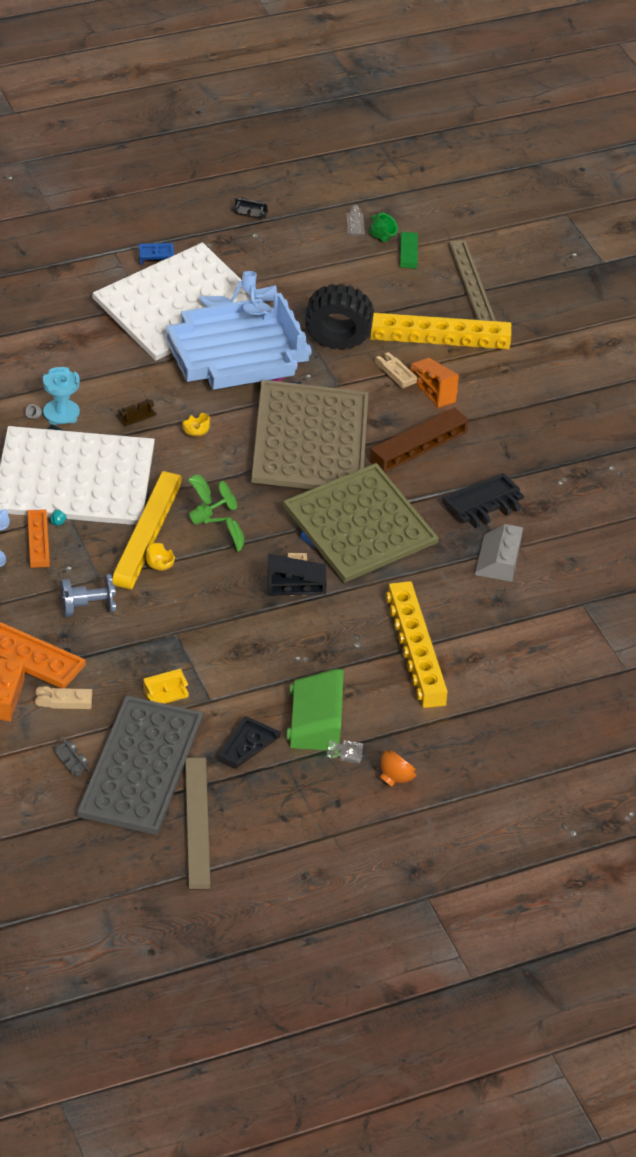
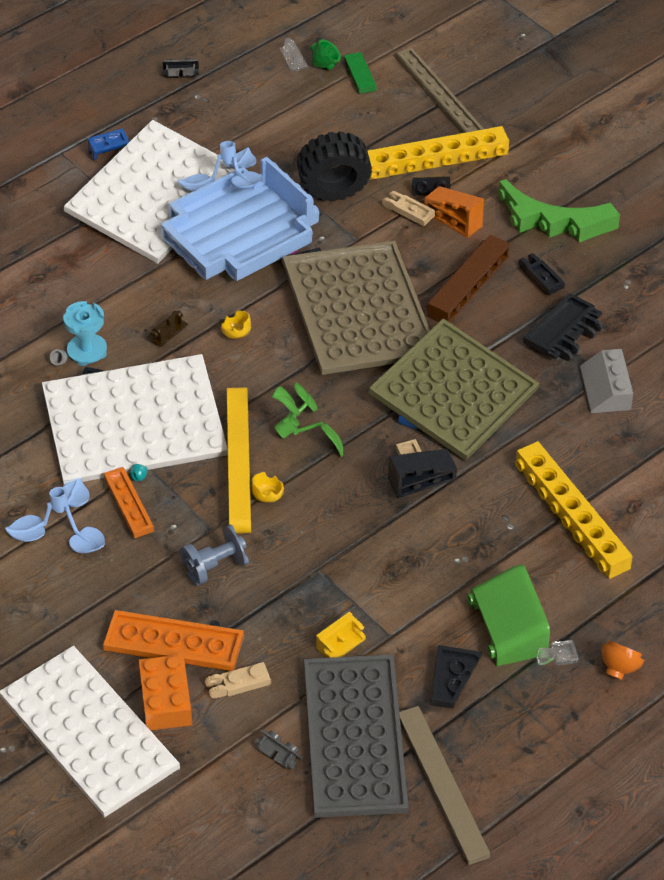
camera: 15 degrees left, 5 degrees up
none -> black hinge [412,176,450,196]
none -> bright green arch [498,179,620,242]
none -> black hinge [518,253,565,295]

